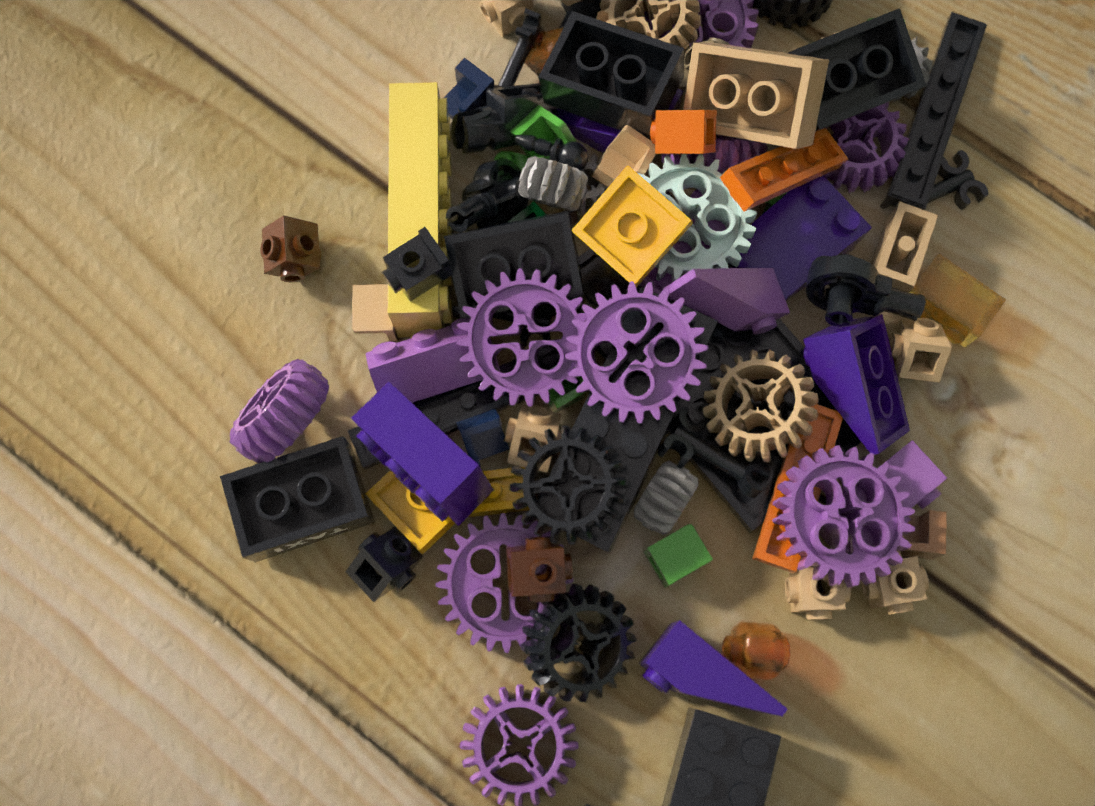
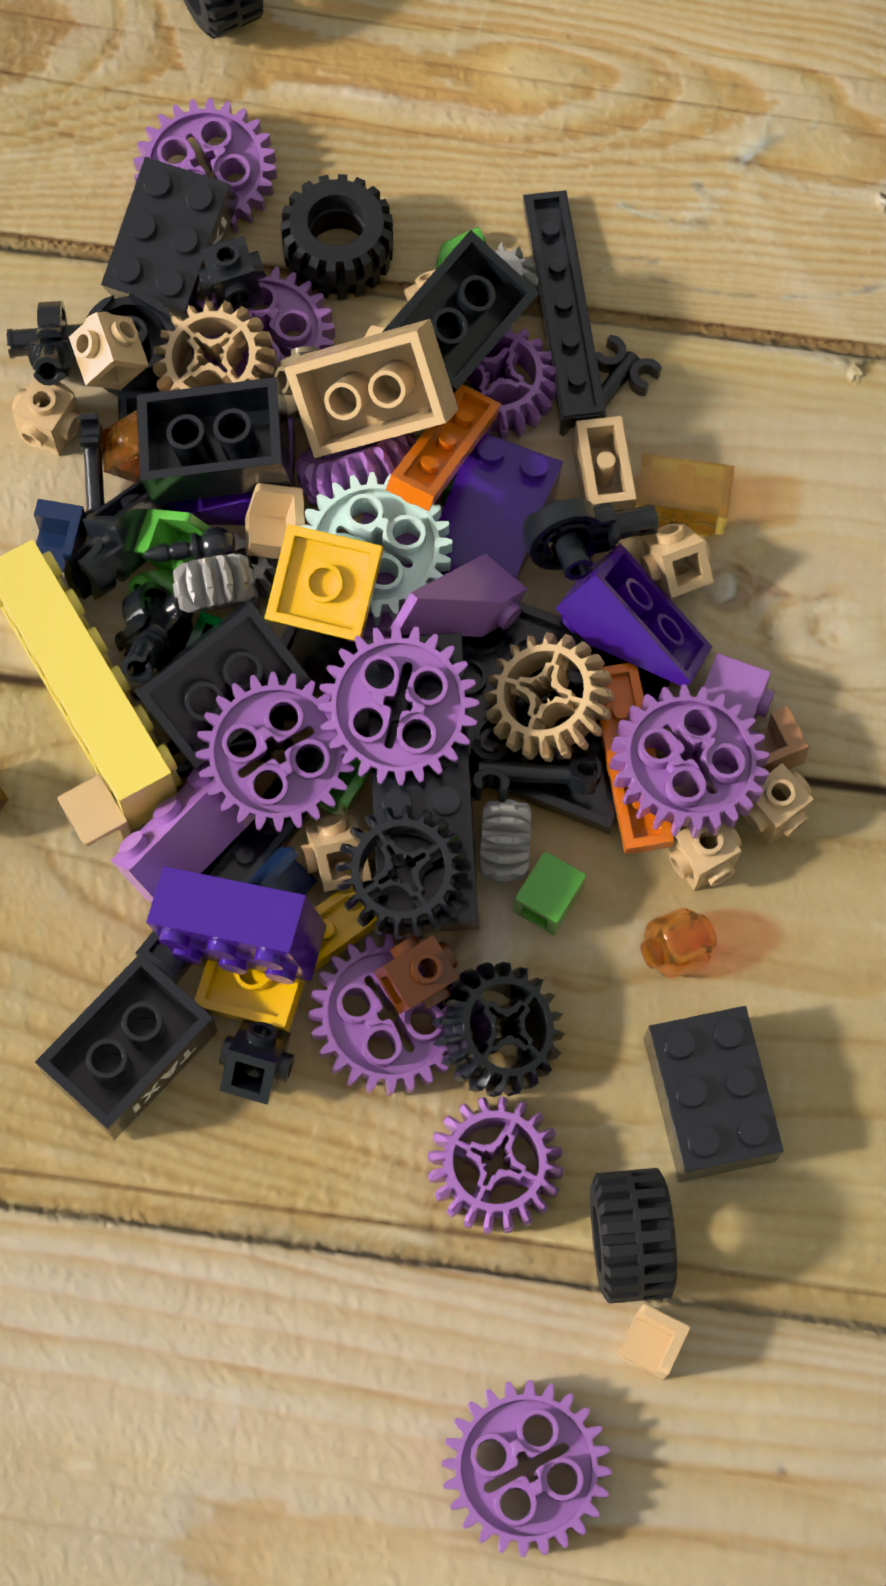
camera: 30 degrees left, 5 degrees down
medium lavender gear [230,359,329,464] -> none
black brick [382,227,452,302] -> none
dark purple slope [639,620,788,716] -> none
orange brick [650,110,717,154] -> none

